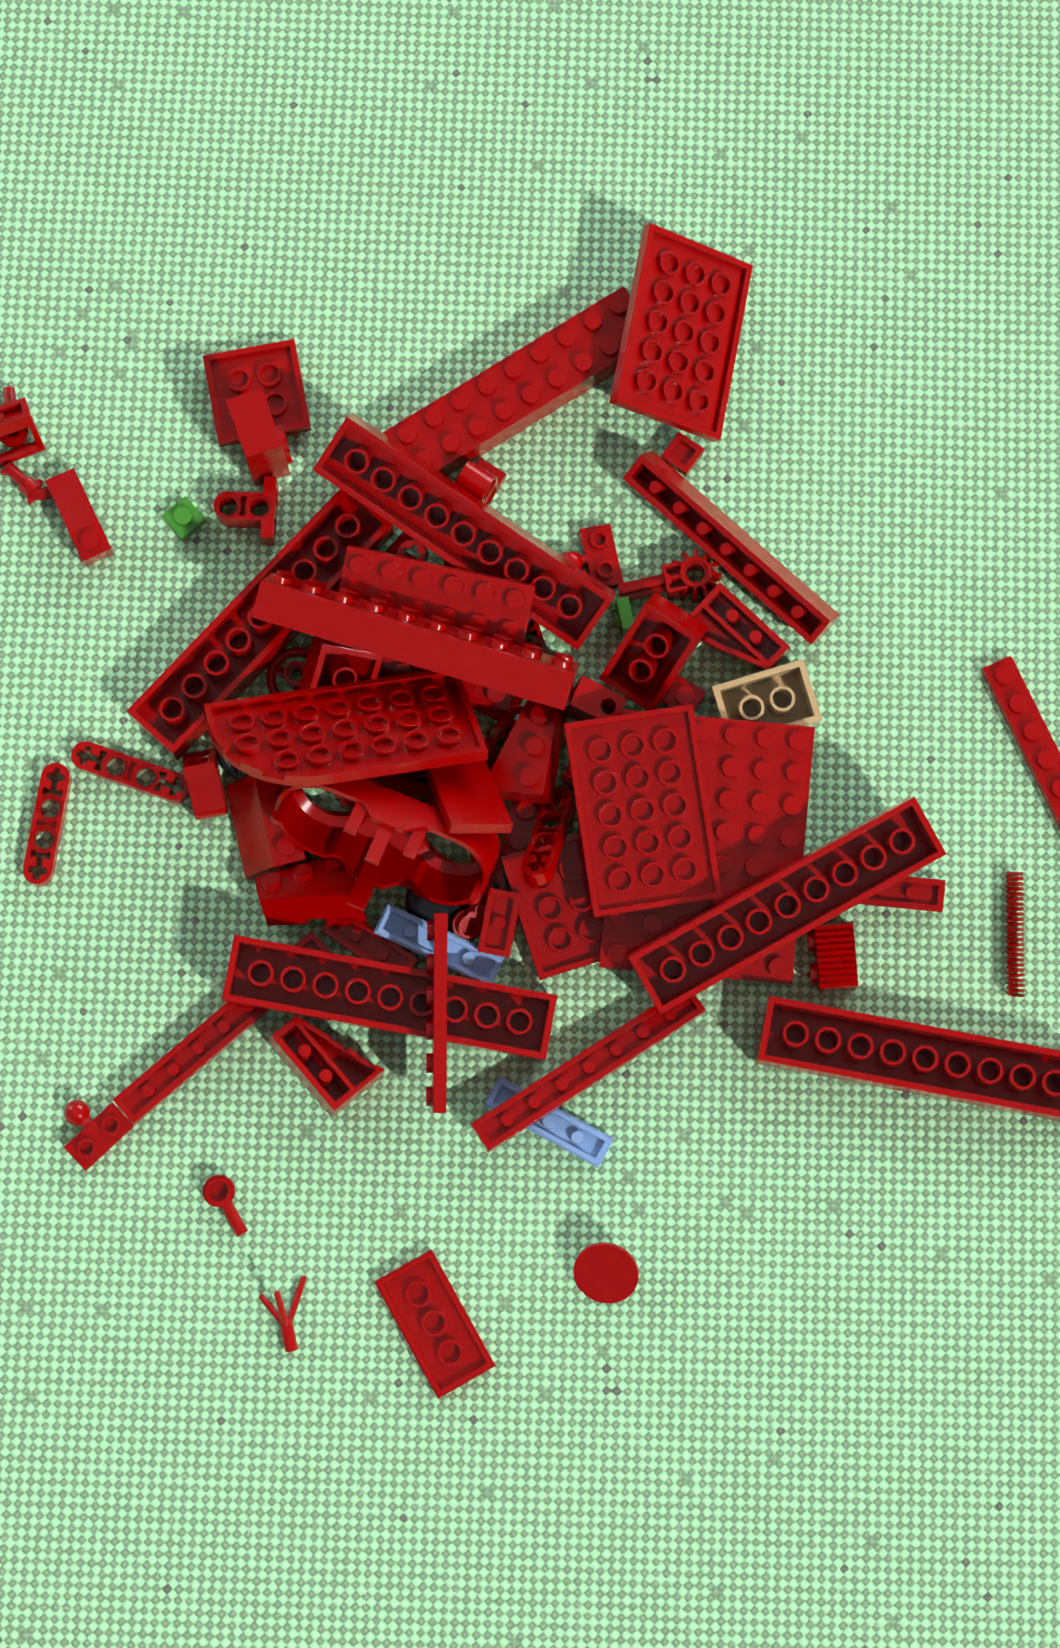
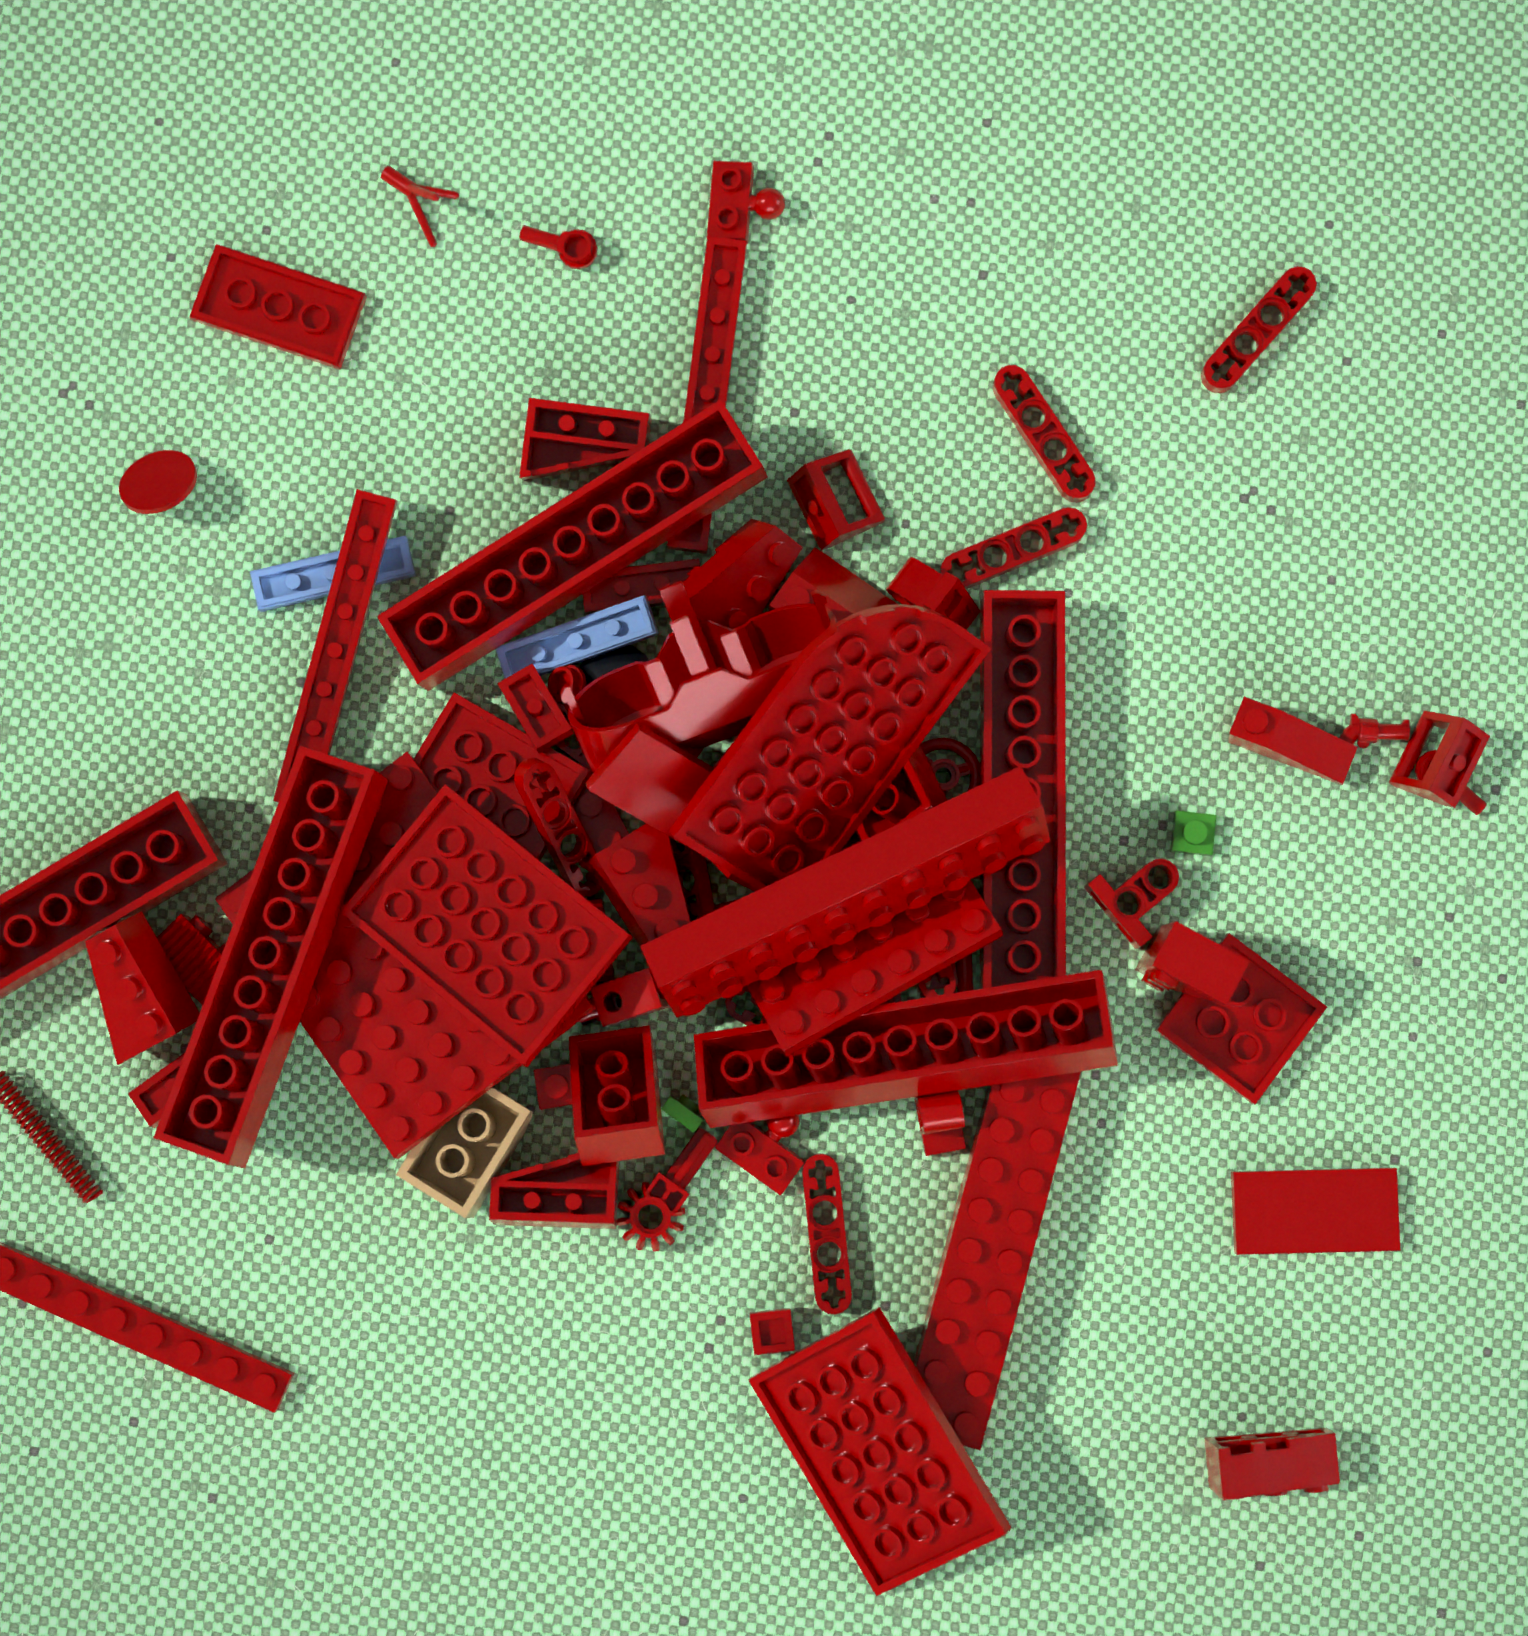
camera: 140 degrees right, 5 degrees up
red plate [426,913,448,1113] -> none
red brick [622,451,840,645] -> none
none -> red wedge [85,911,200,1065]
none -> red tile [787,449,886,551]
none -> red beam [802,1153,852,1315]
none -> red wedge [1204,1428,1340,1500]
none -> red tile [1231,1168,1401,1255]

